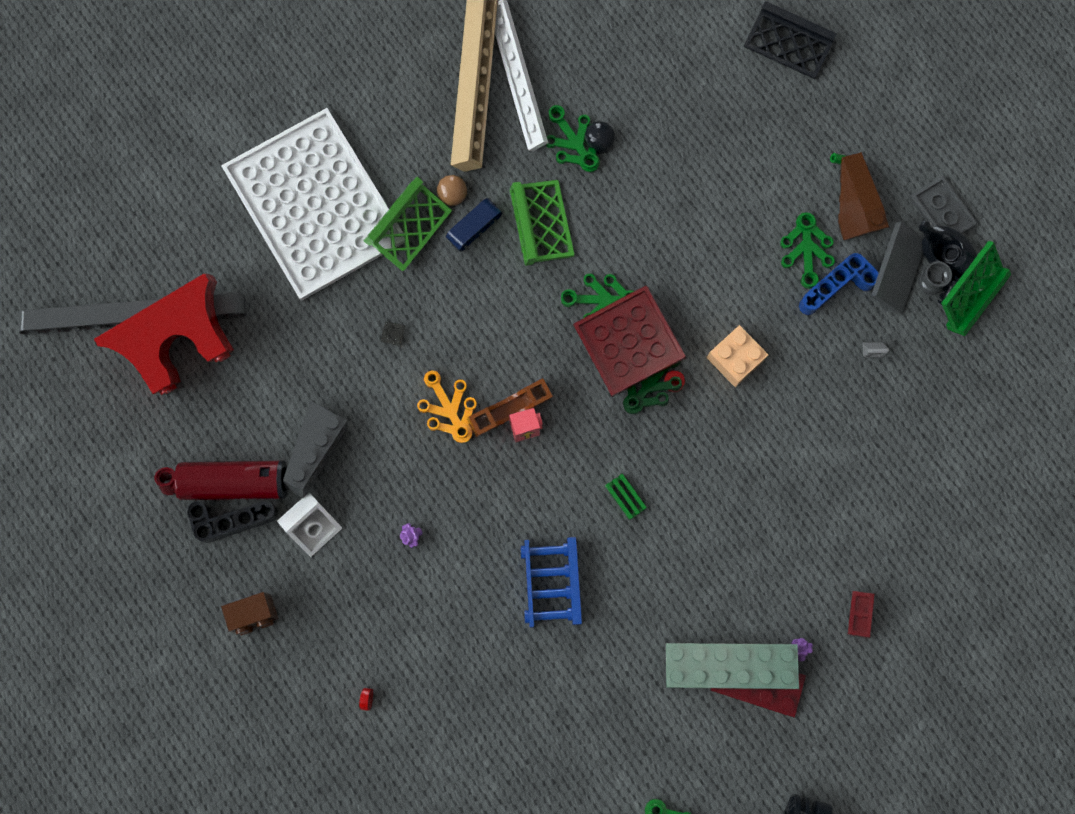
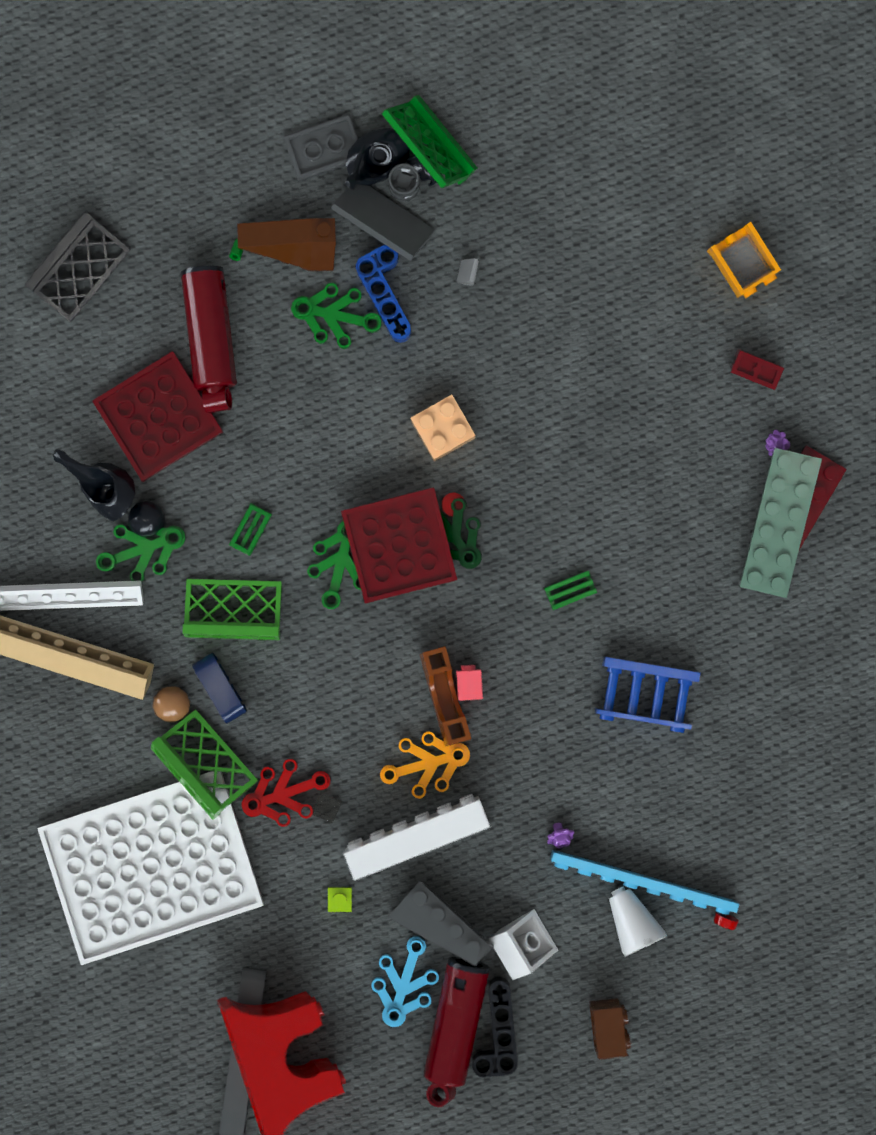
camera: 75 degrees left, 10 degrees up
none -> black hat [53,449,136,522]
none -> dark red plate [92,351,223,482]
none -> dark red piece [181,265,237,413]
none -> green tile [229,503,272,556]
none -> red plant [242,759,331,827]
none -> lime plate [328,887,352,912]
none -> white brick [344,794,490,881]
none -> medium azure plant [371,936,439,1027]
none -> medium azure plate [550,850,739,915]
none -> white cone [609,886,667,957]
none -> window [707,222,781,299]

